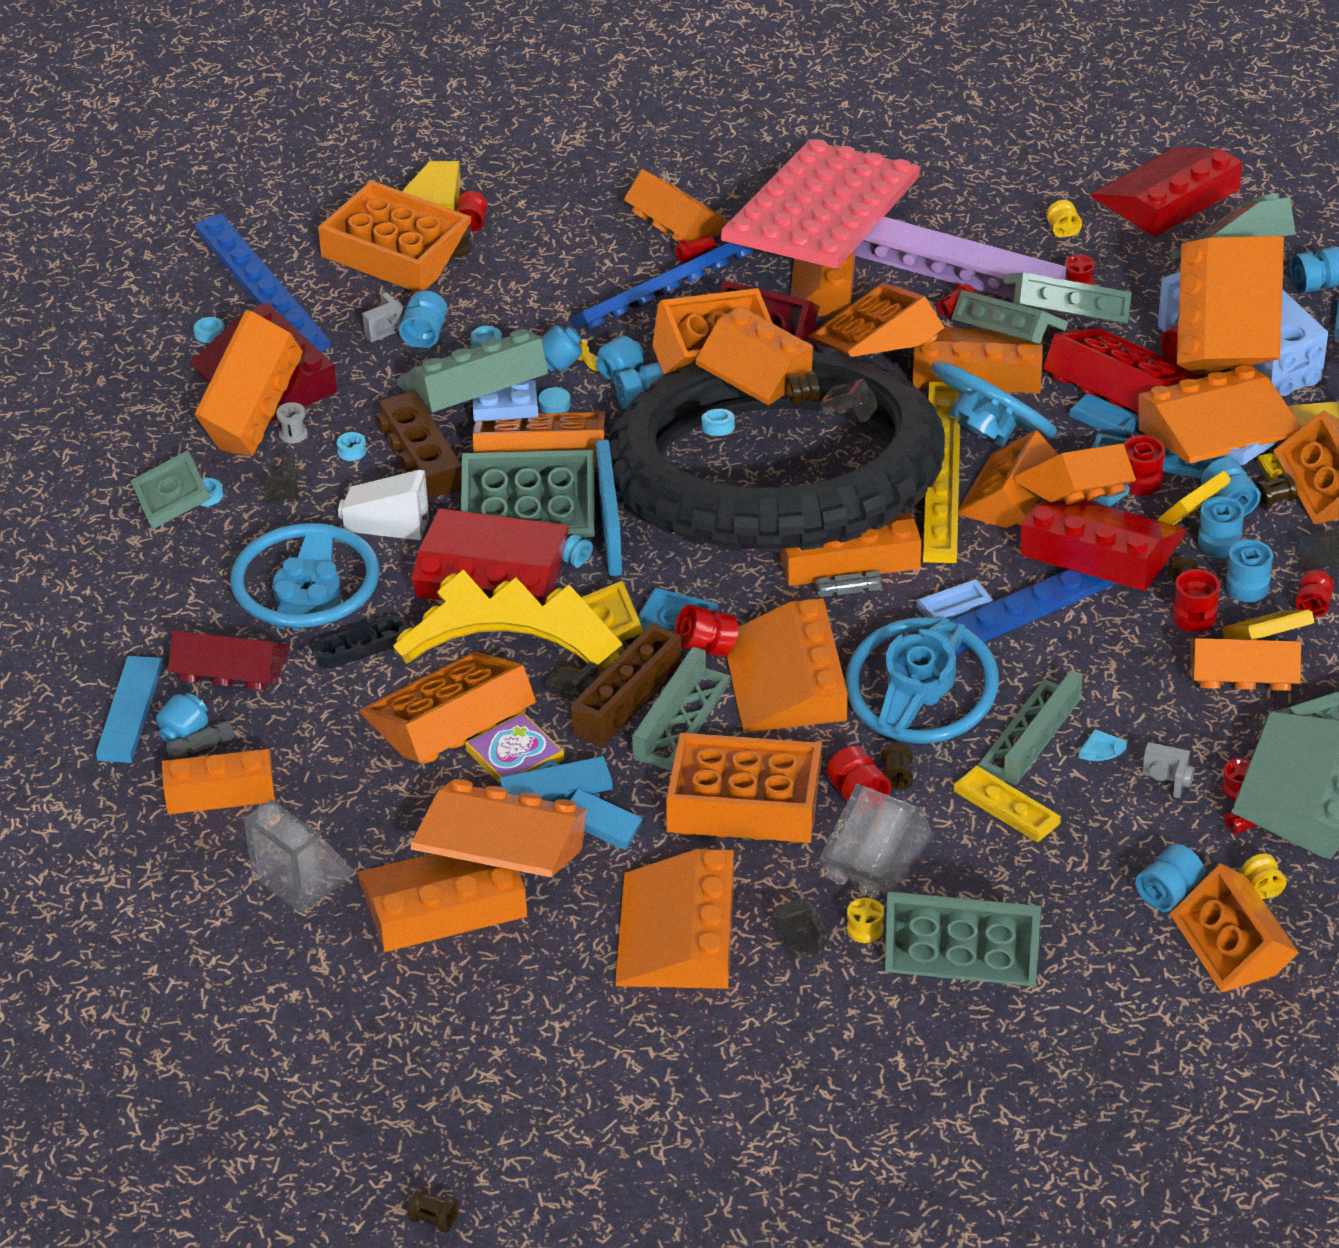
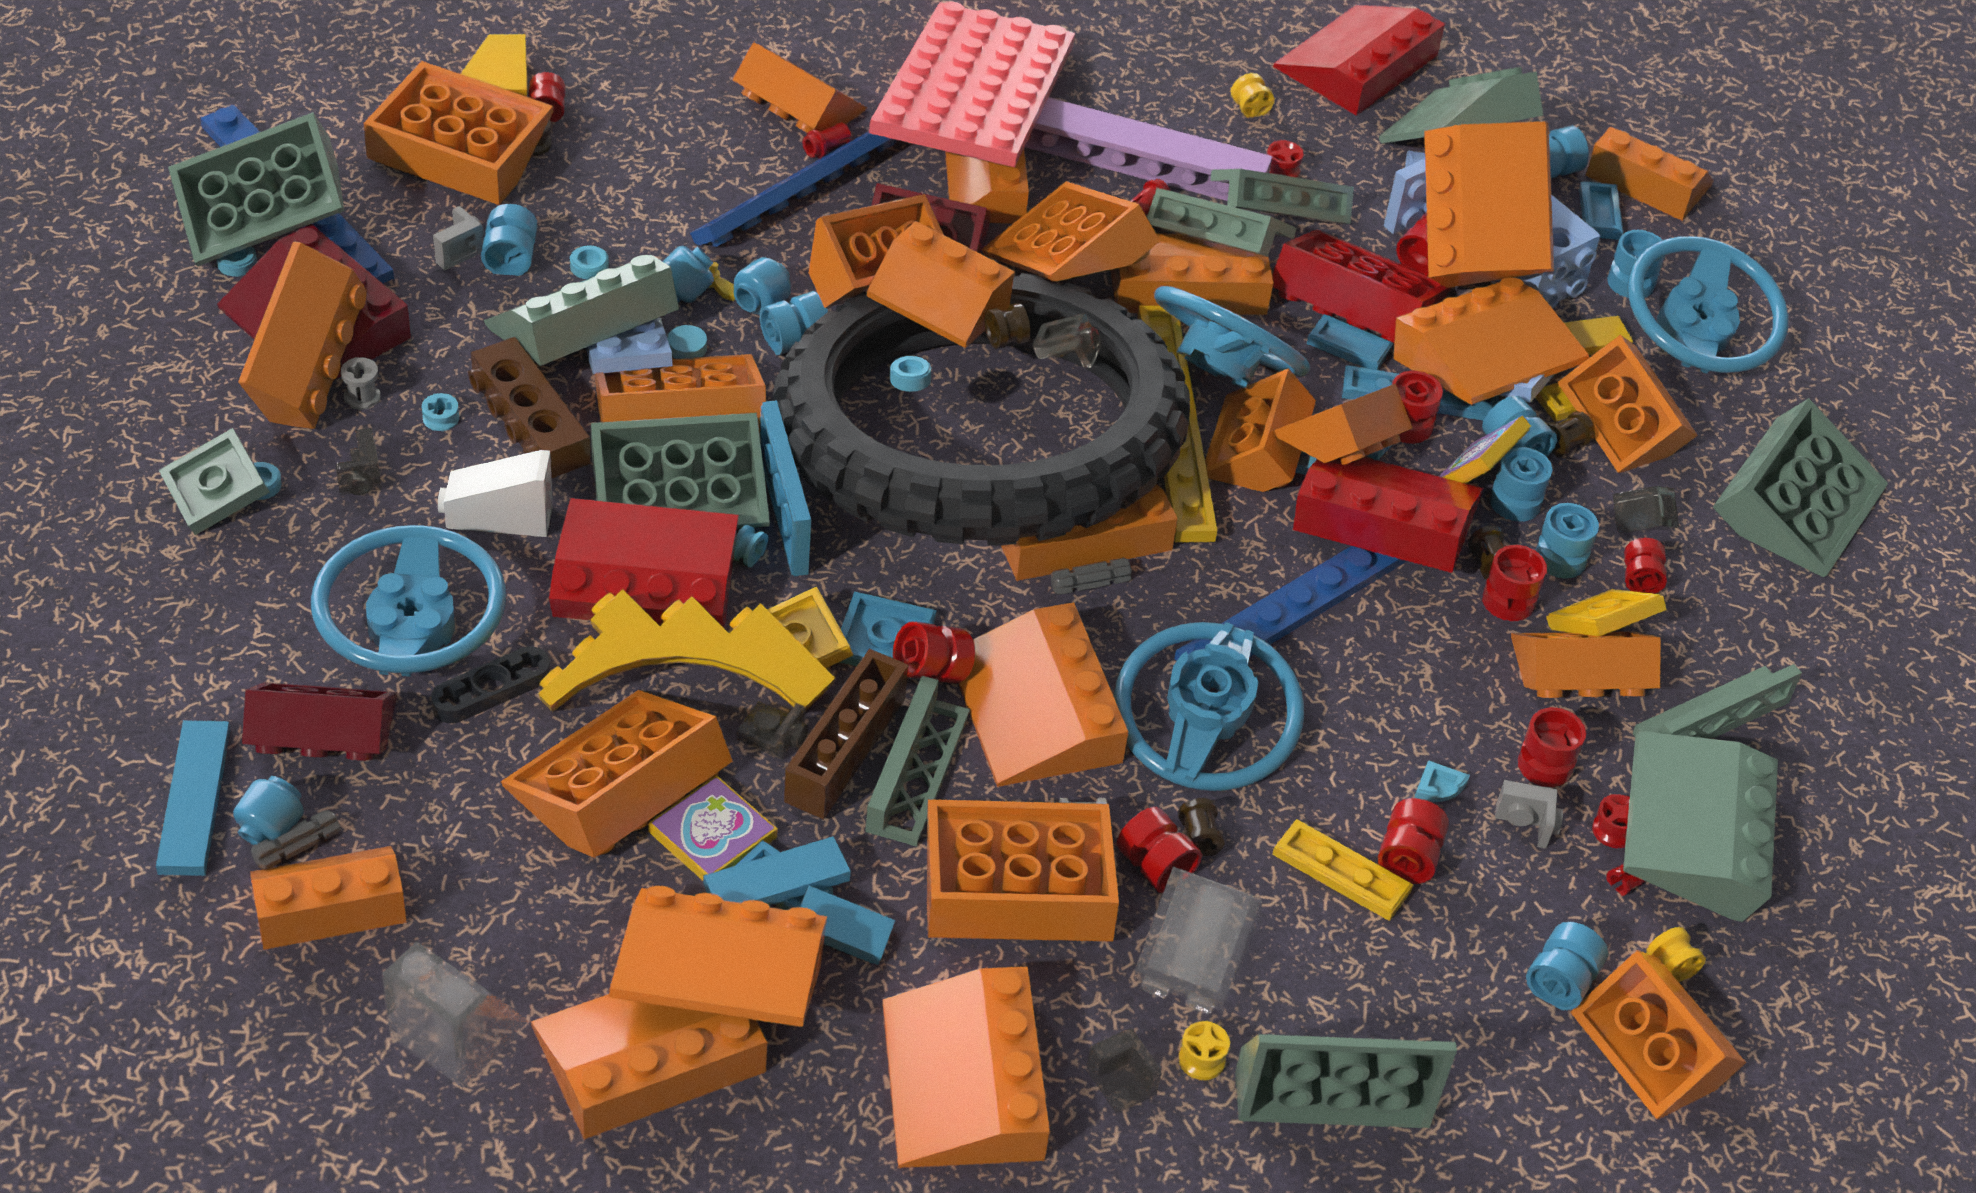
camera: 15 degrees left, 5 degrees up
light blue tile [916,579,993,621] -> none
sand green fence [978,671,1083,785] -> none
none -> sand green slope [168,112,344,266]
none -> red wheel [1378,798,1449,884]
none -> red wheel [1518,707,1586,788]

